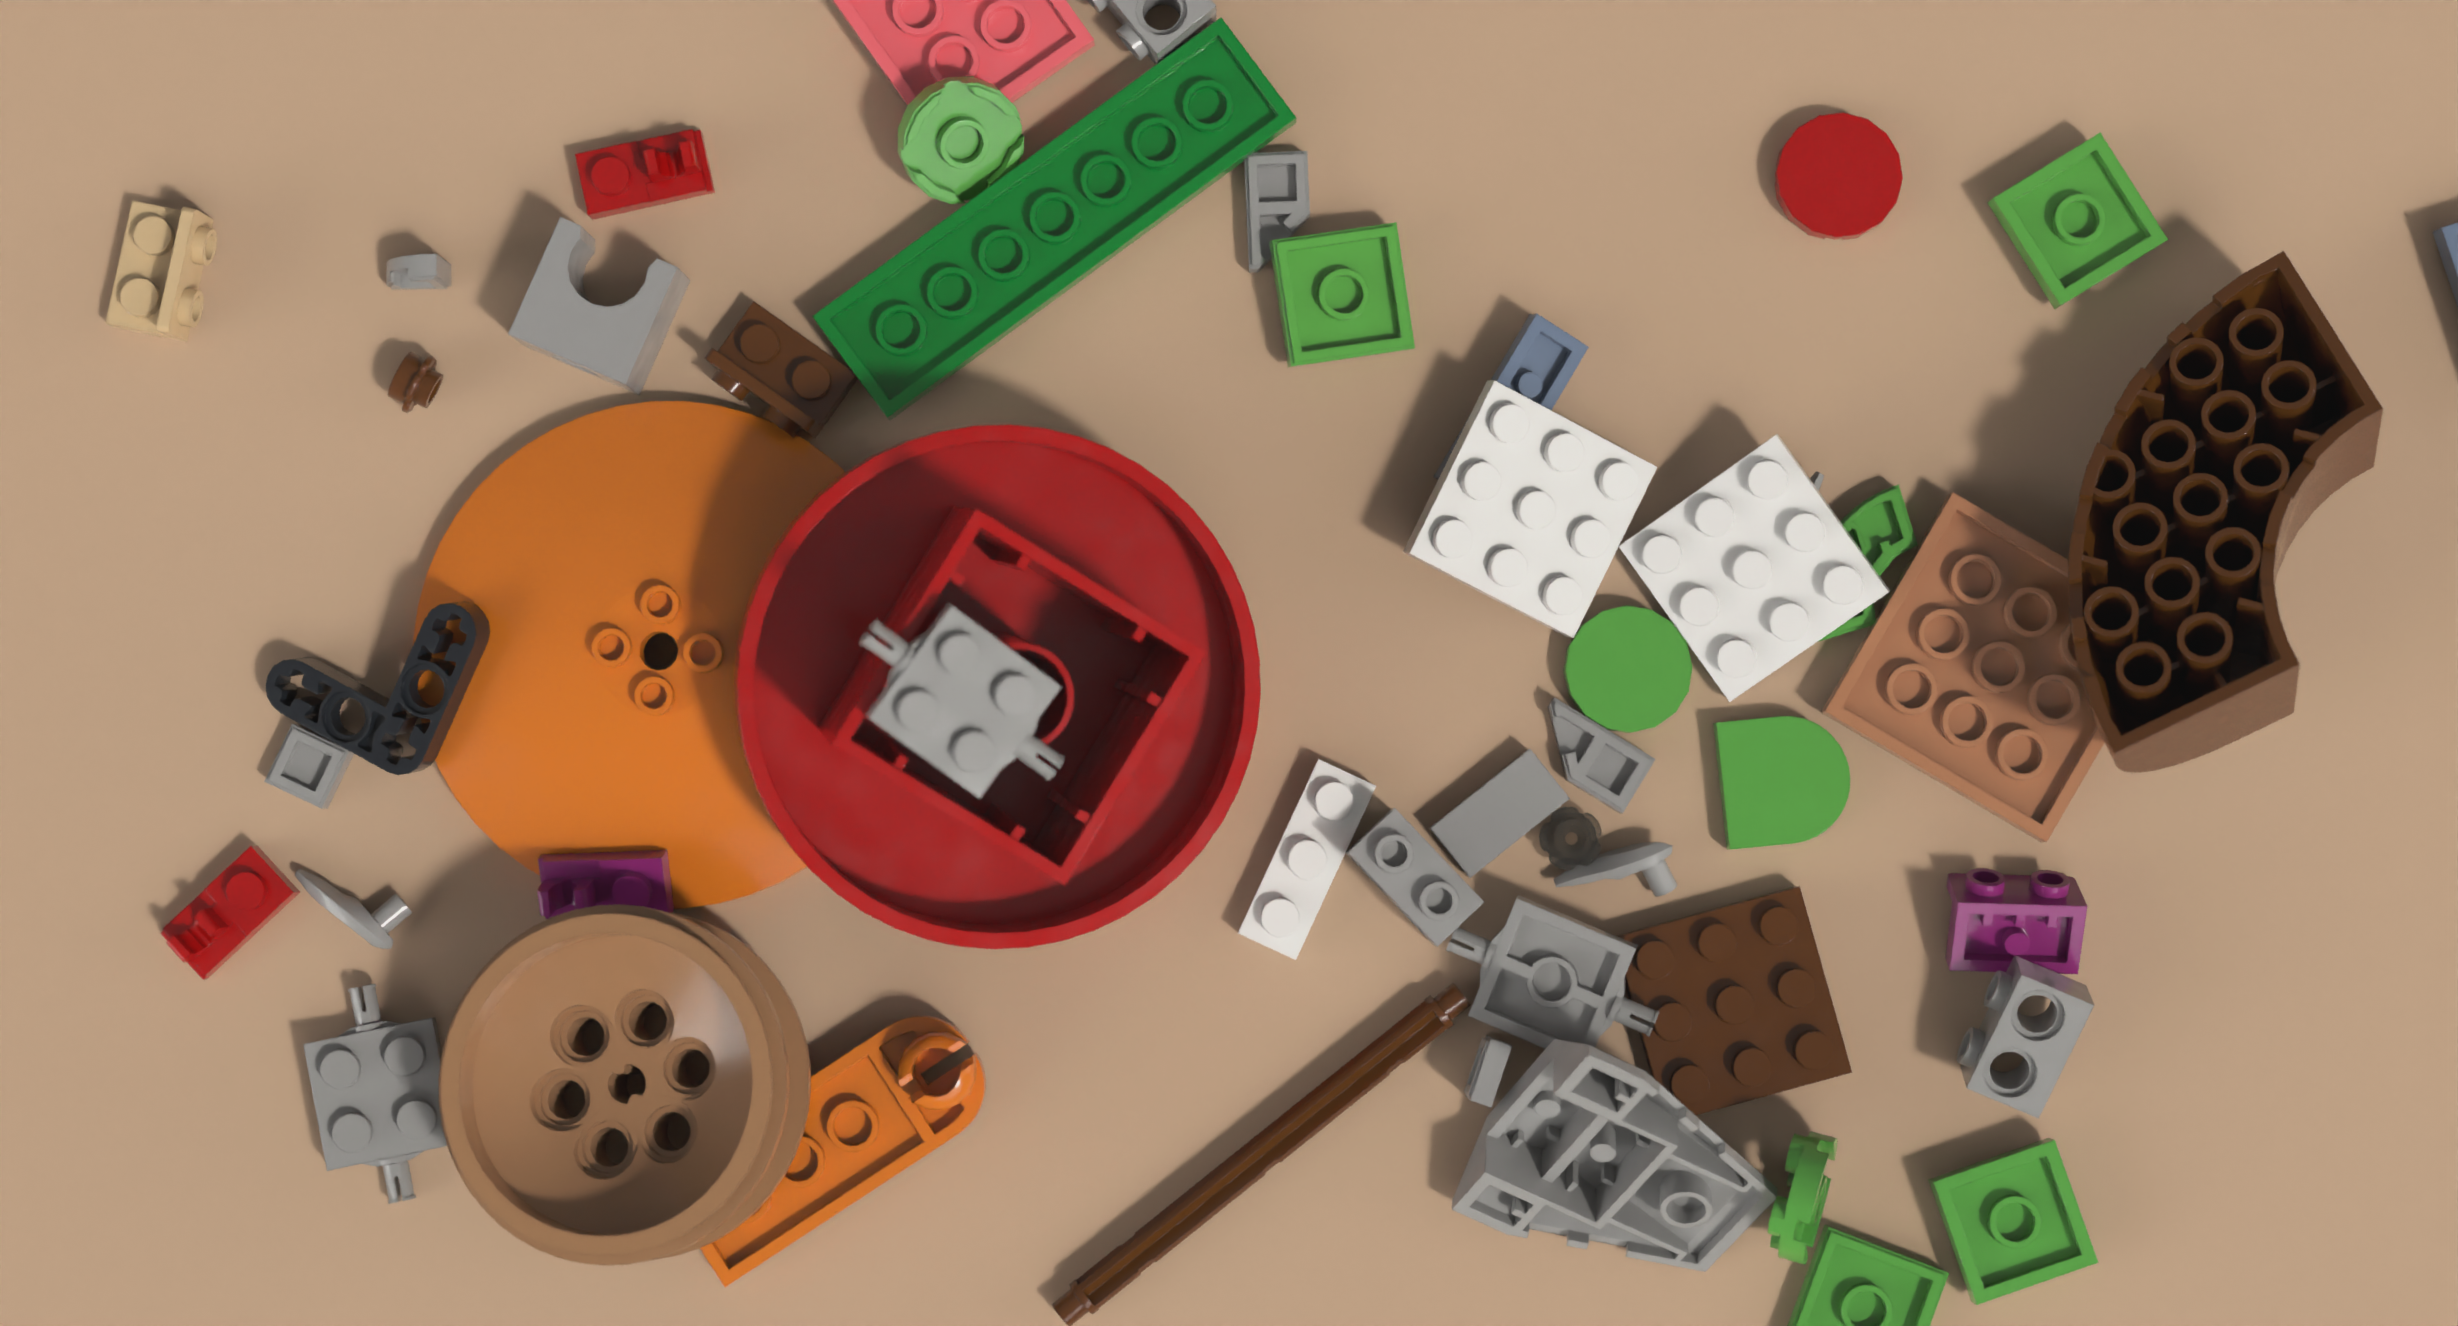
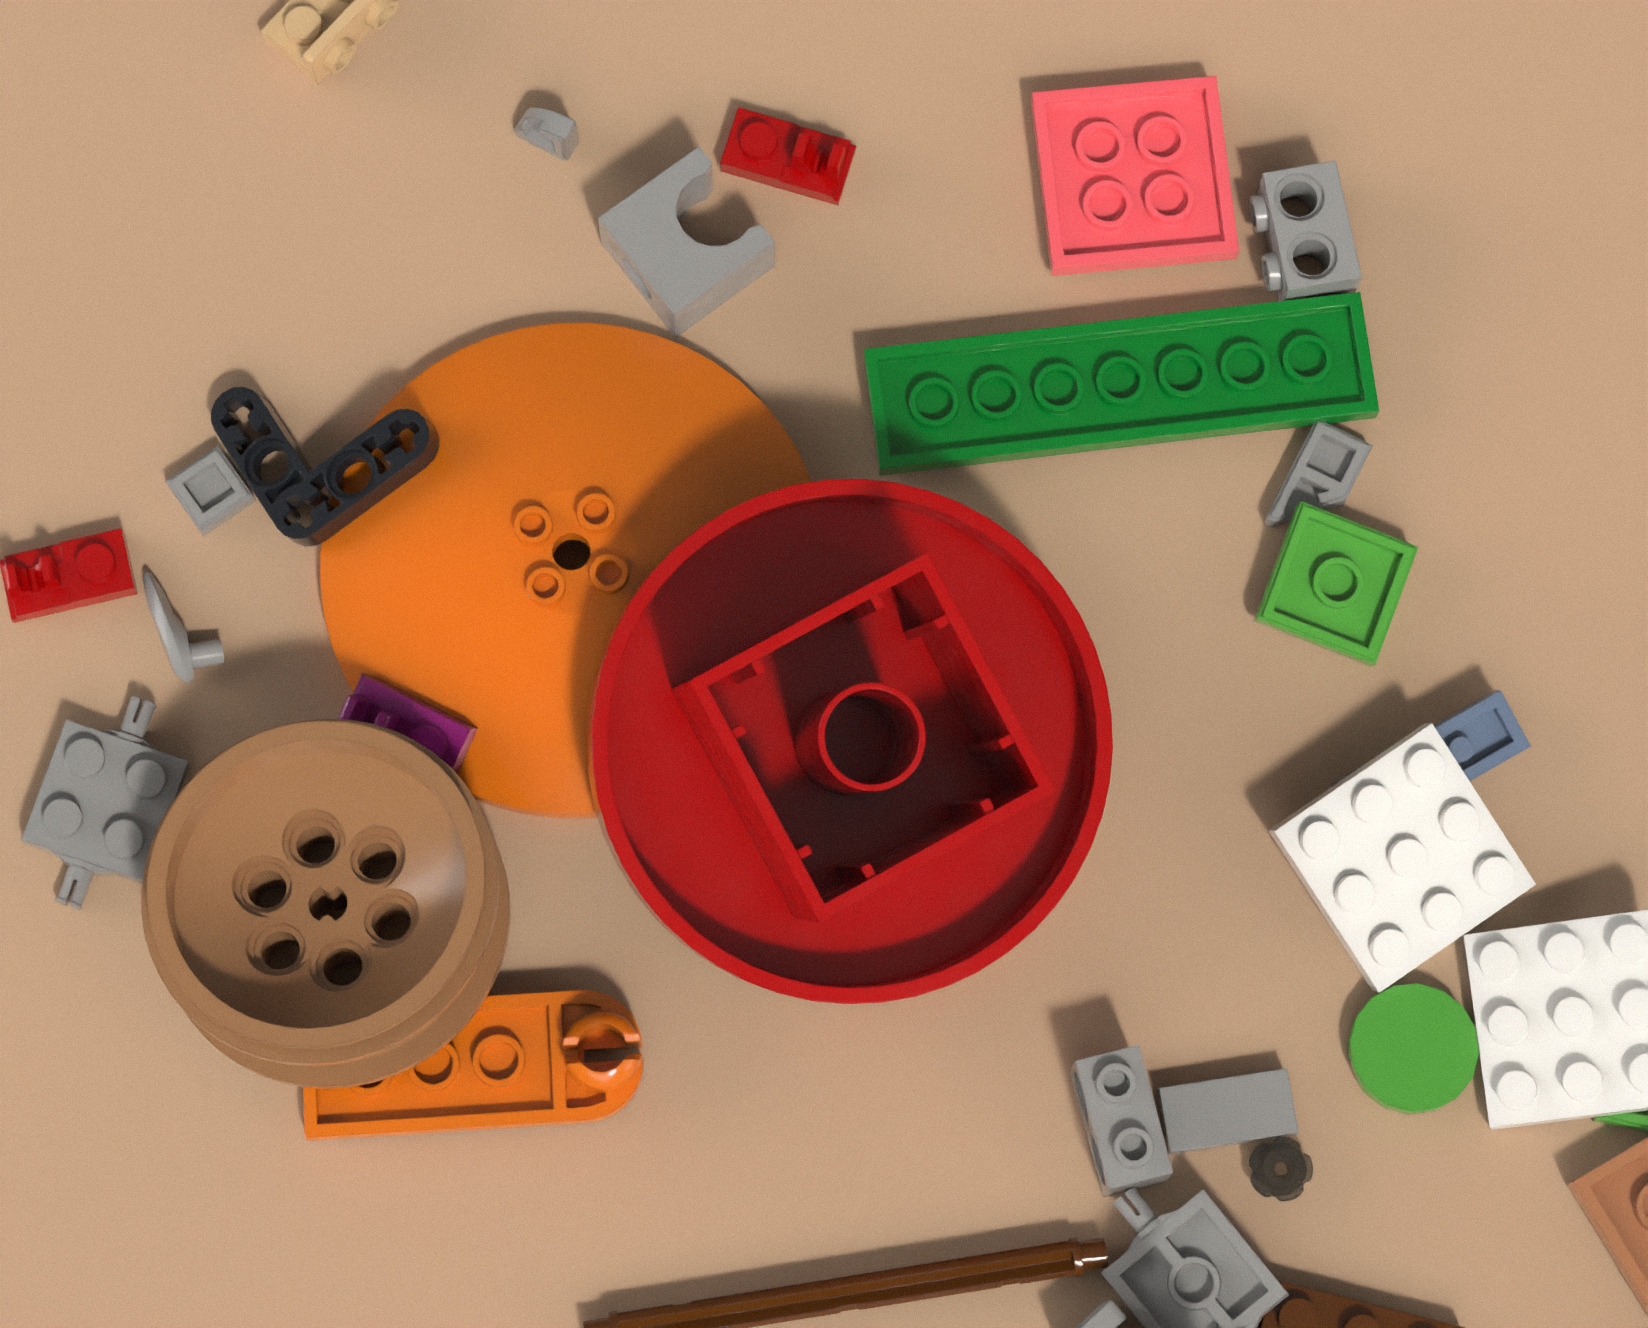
camera: 25 degrees right, 10 degrees down
reddish brown plate [388,352,443,413] -> none
reddish brown bracket [705,301,858,438] -> none
light grey plate [859,603,1064,799] -> none
bright green tile [897,76,1024,204] -> none
white plate [1238,759,1376,960] -> none
light grey tile [1548,698,1655,814] -> none
light grey bar [1554,842,1677,897] -> none
bright green tile [1713,716,1850,850] -> none

